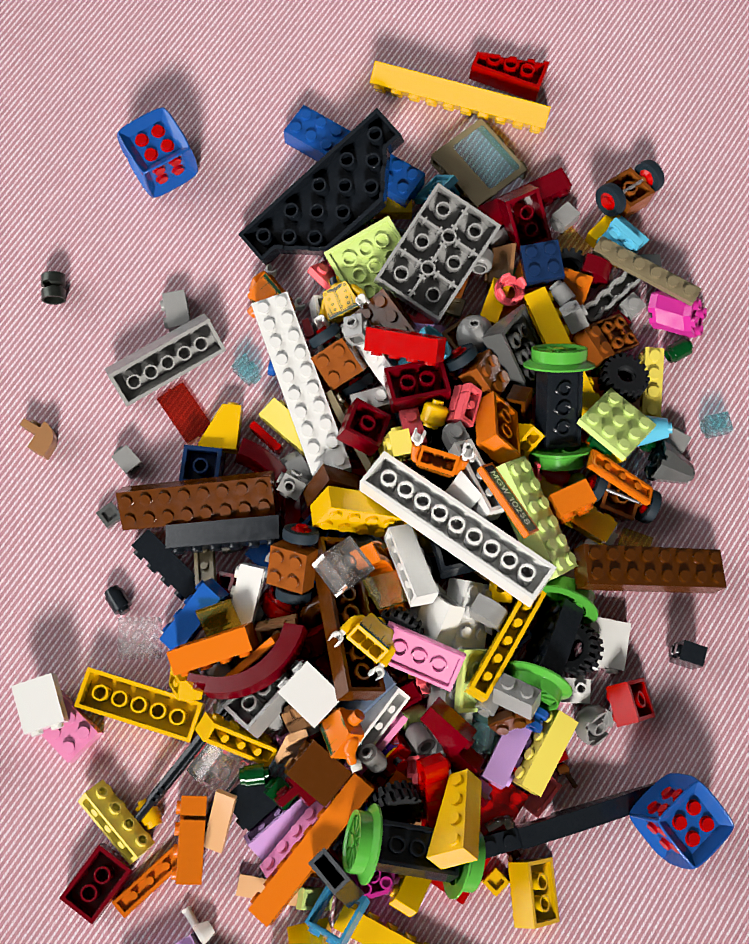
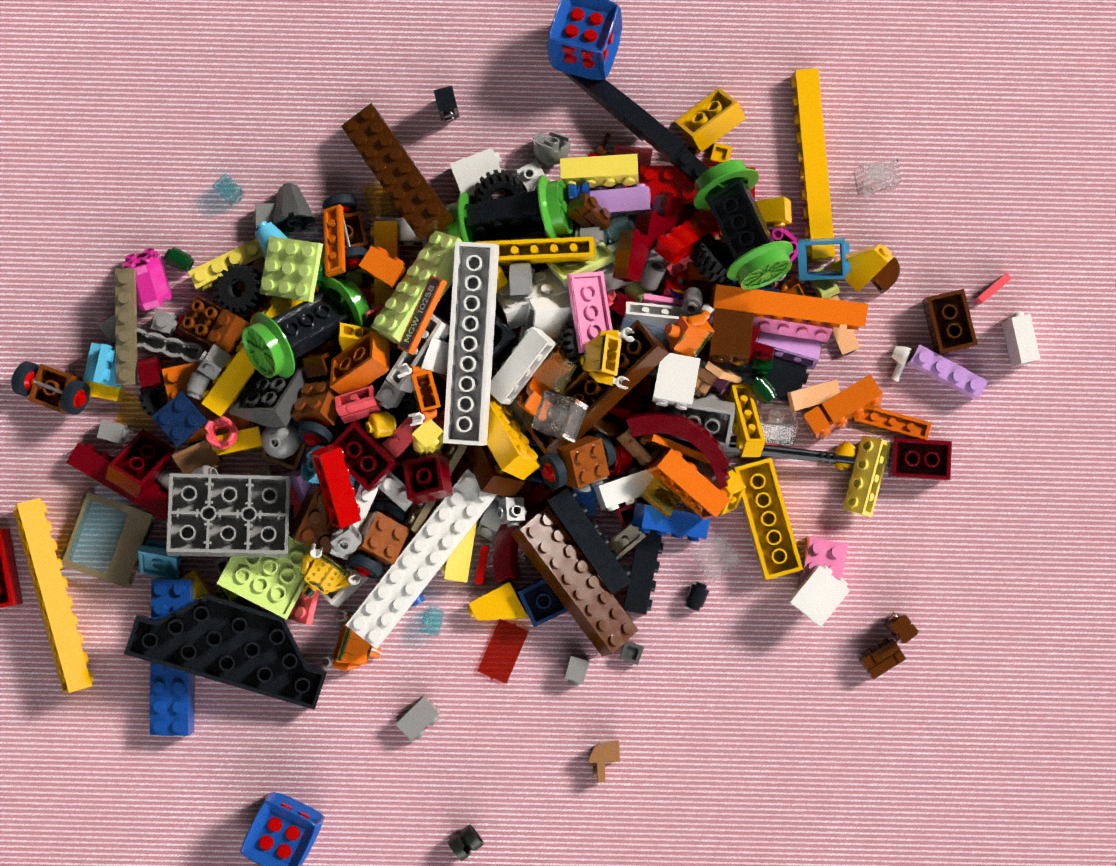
camera: 120 degrees left, 10 degrees up
light grey brick [105,313,226,407] -> none
coral tile [302,318,314,342] -> none
brick [308,848,365,908] -> none
yellow wedge [426,769,482,870] -> none
clear smoke arm [484,814,516,833] -> none
light grey brick [493,672,542,720] -> none
red brick [606,677,656,727] -> none

